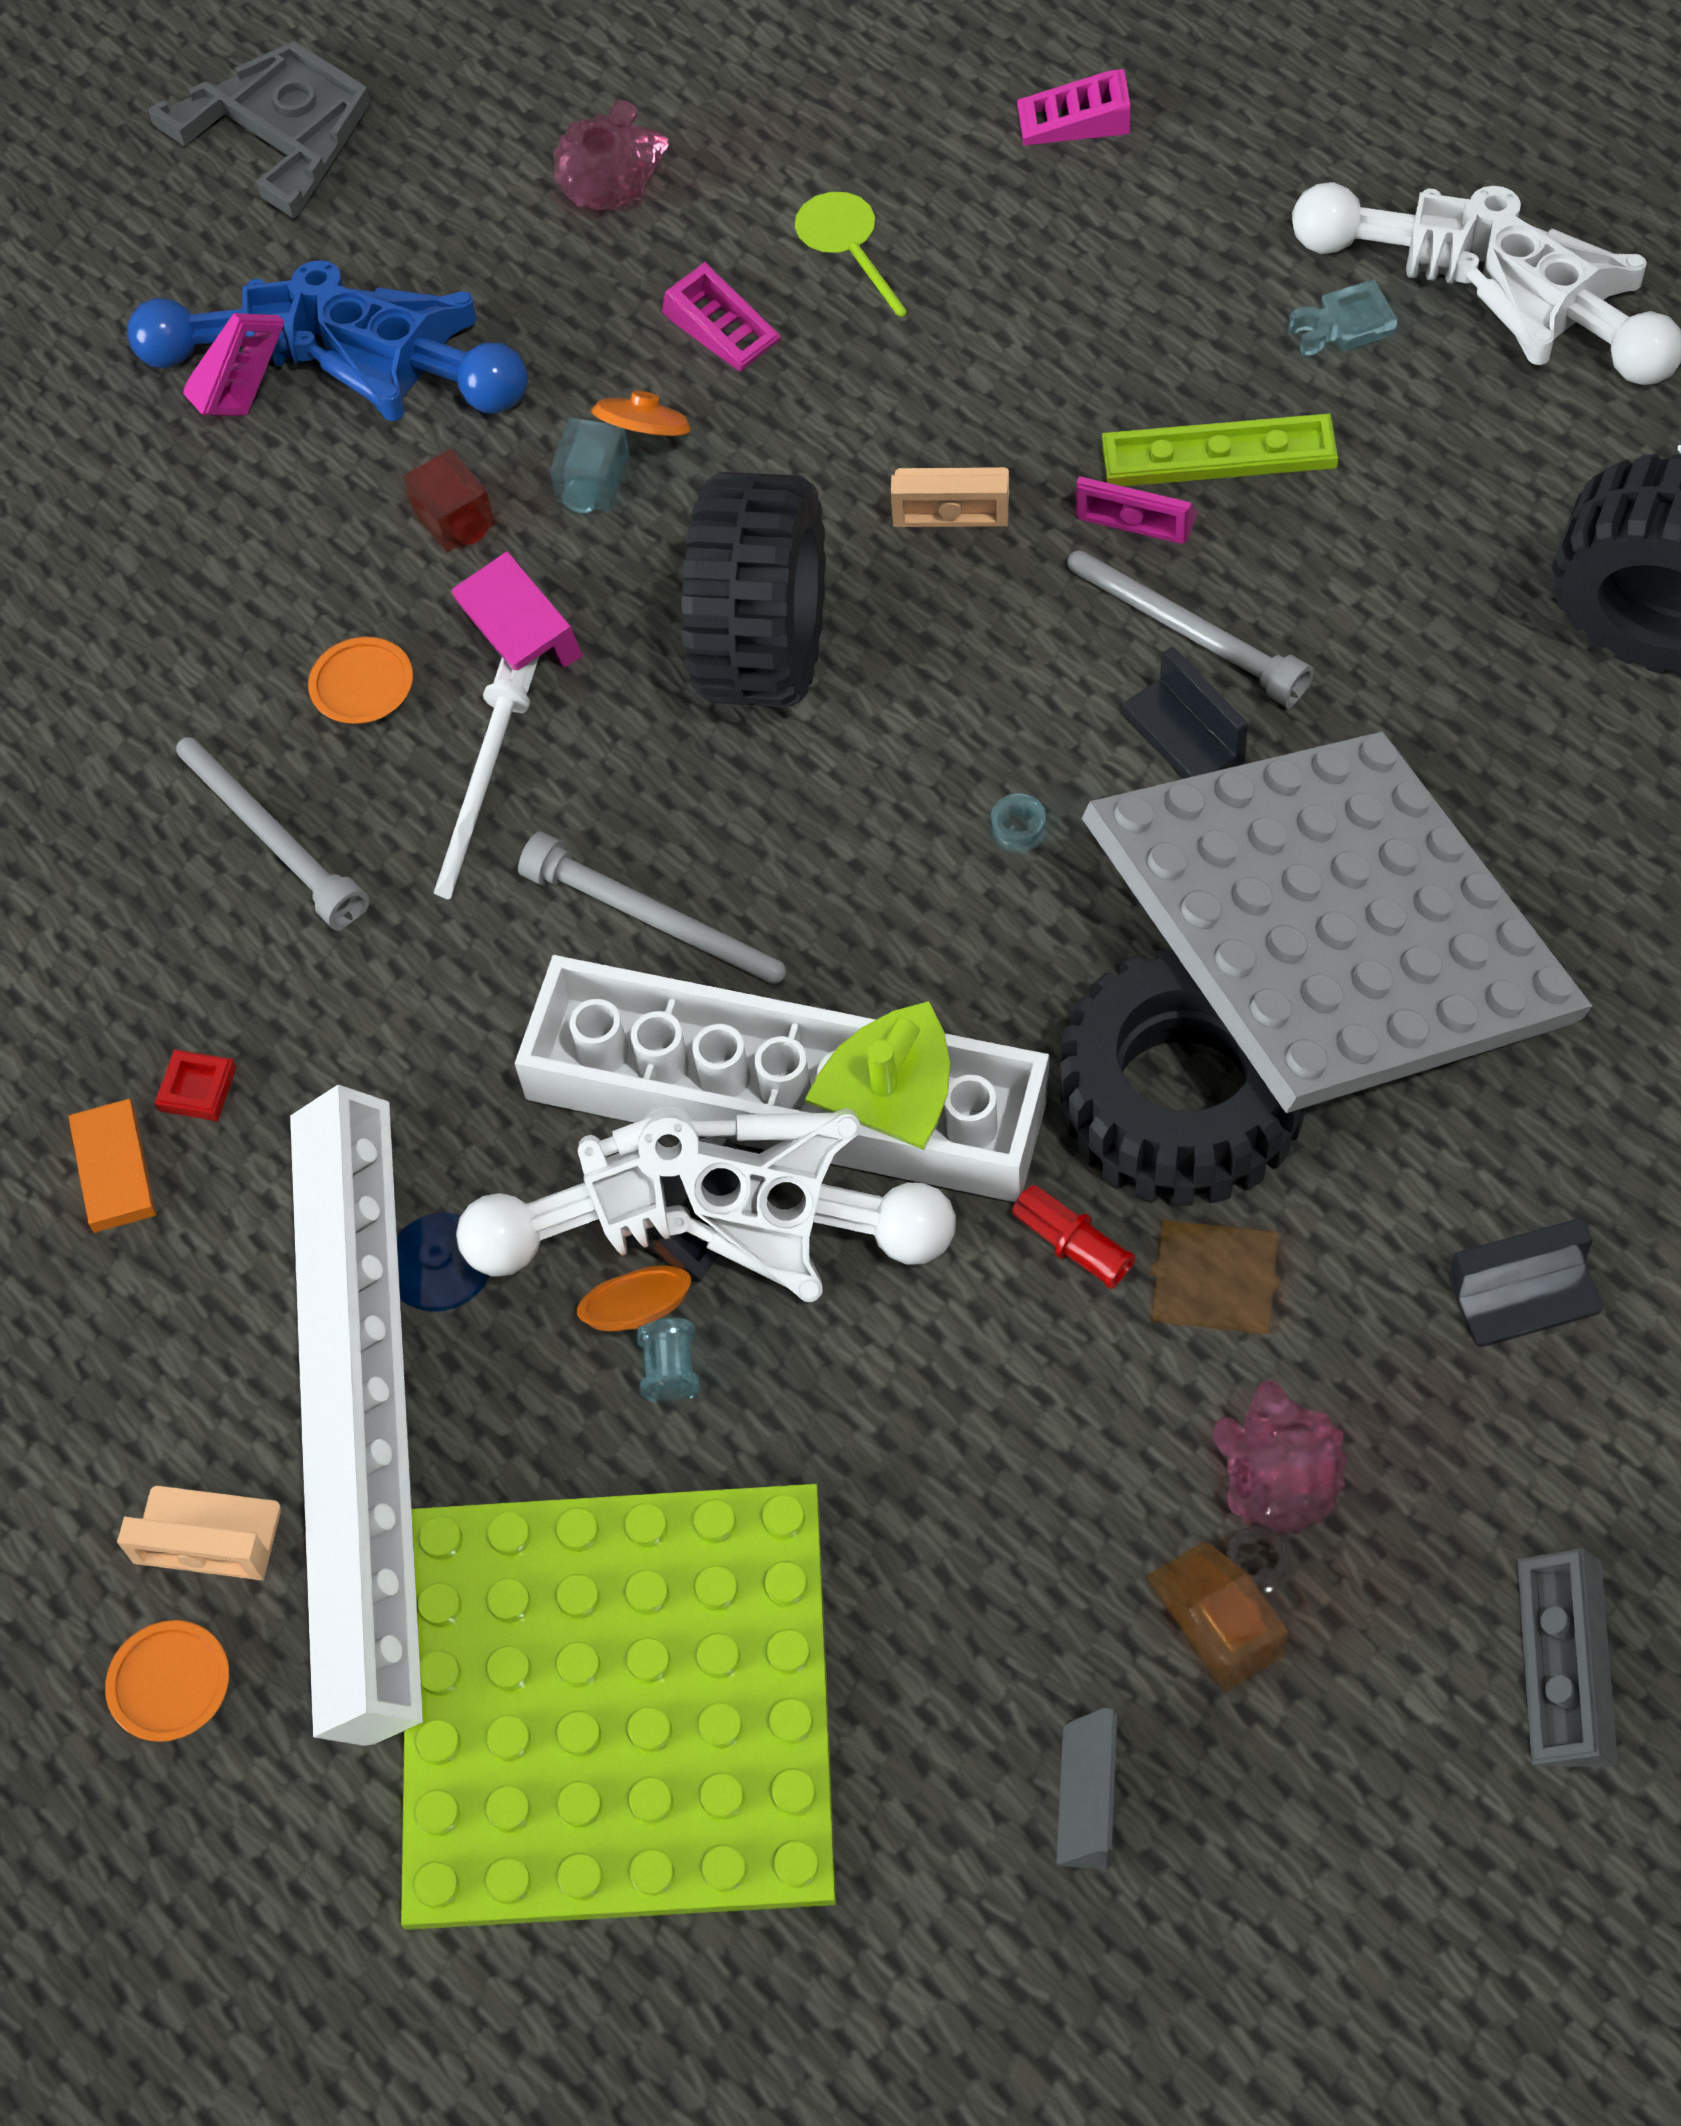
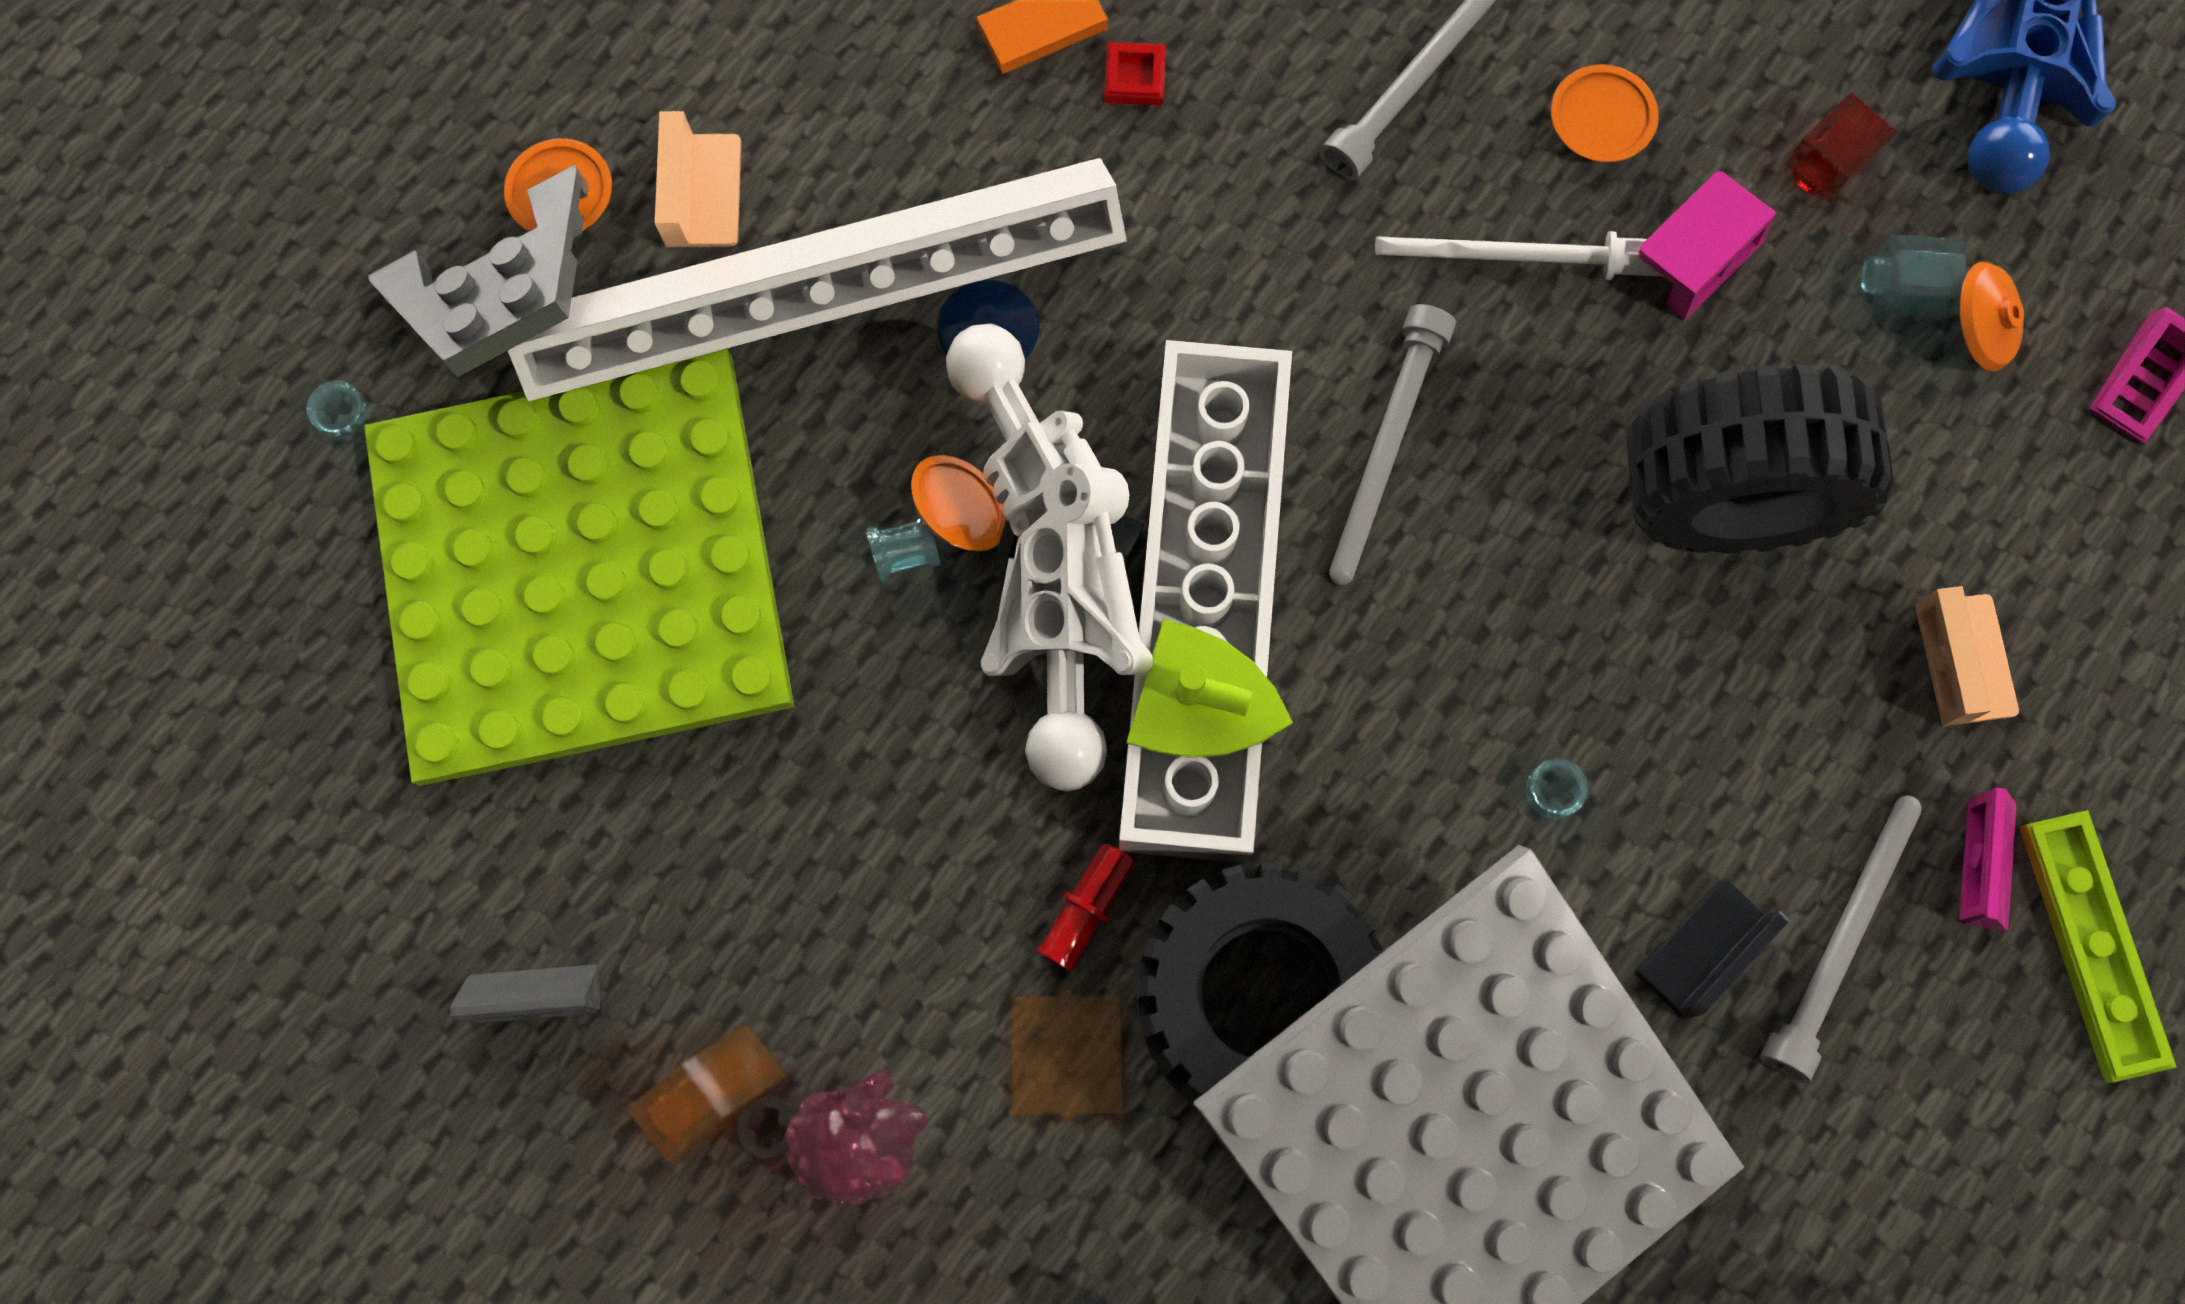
camera: 75 degrees right, 15 degrees up
none -> clear light blue bush [306,381,371,441]
none -> wing [368,165,589,377]

